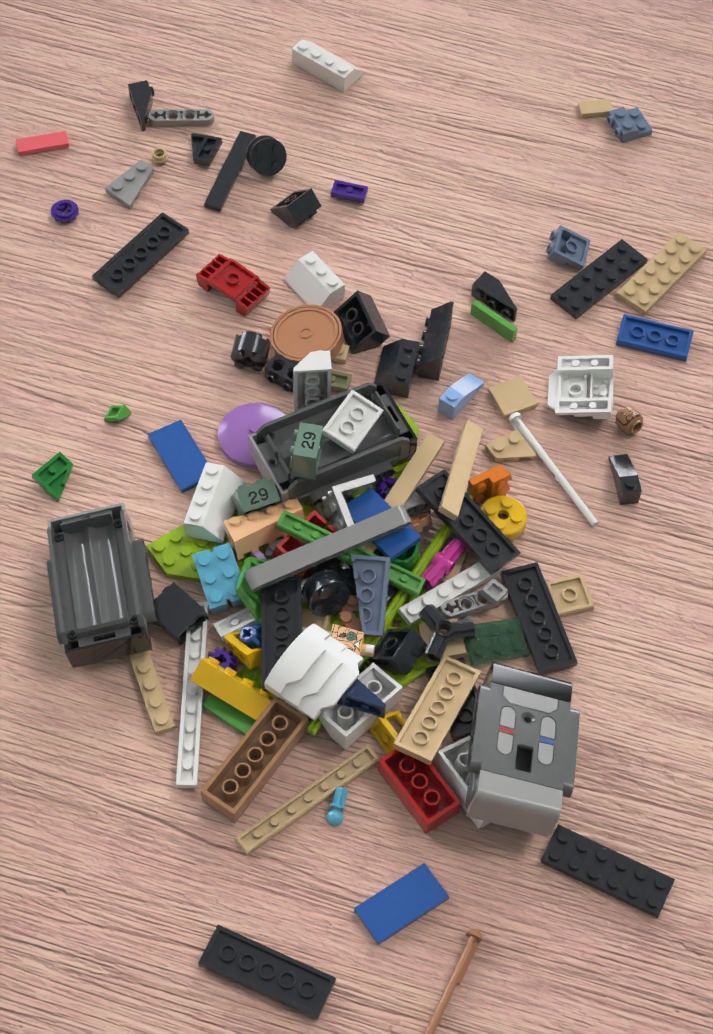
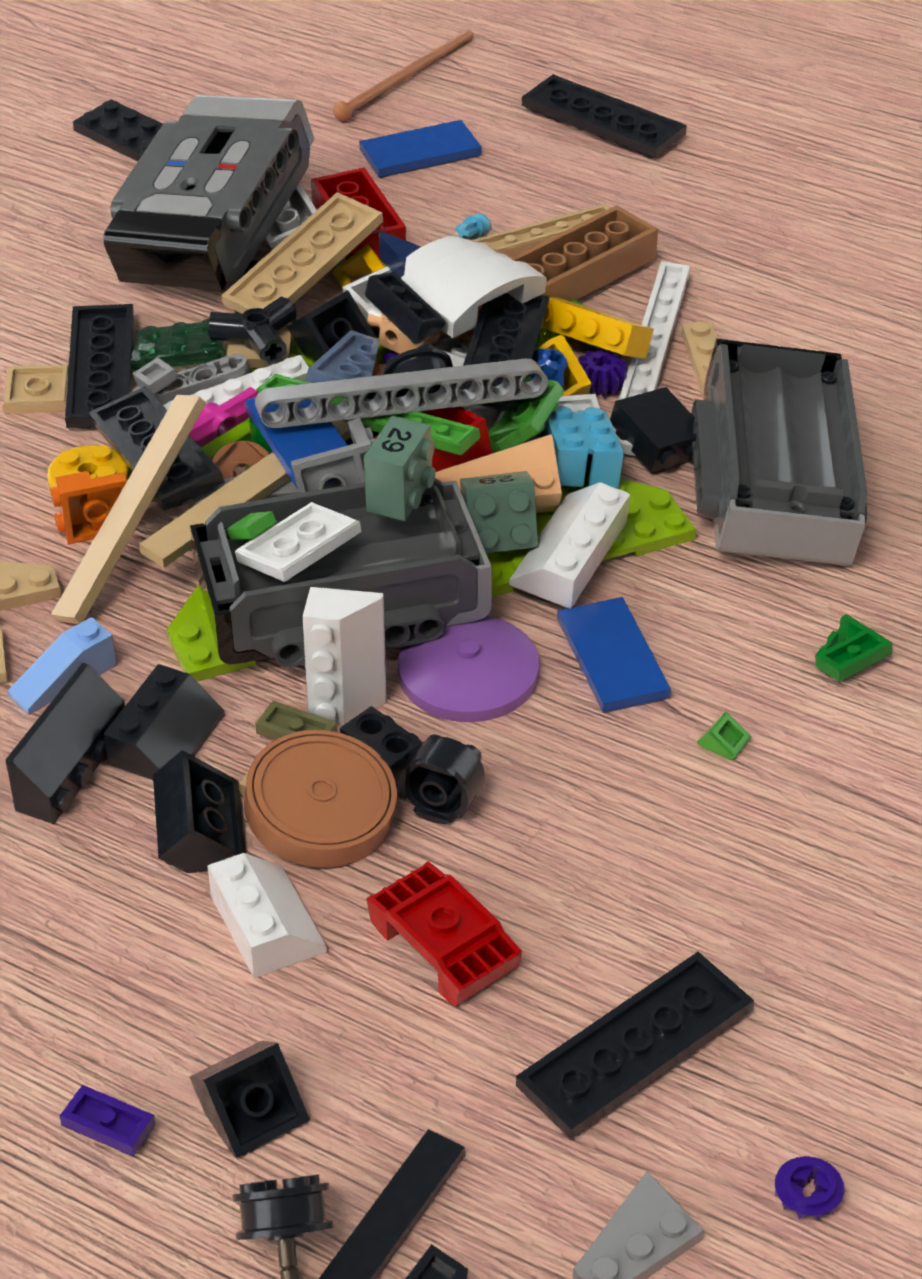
camera: 165 degrees left, 15 degrees down
none -> bright green tile [226,511,277,541]
none -> black slope [365,272,446,344]

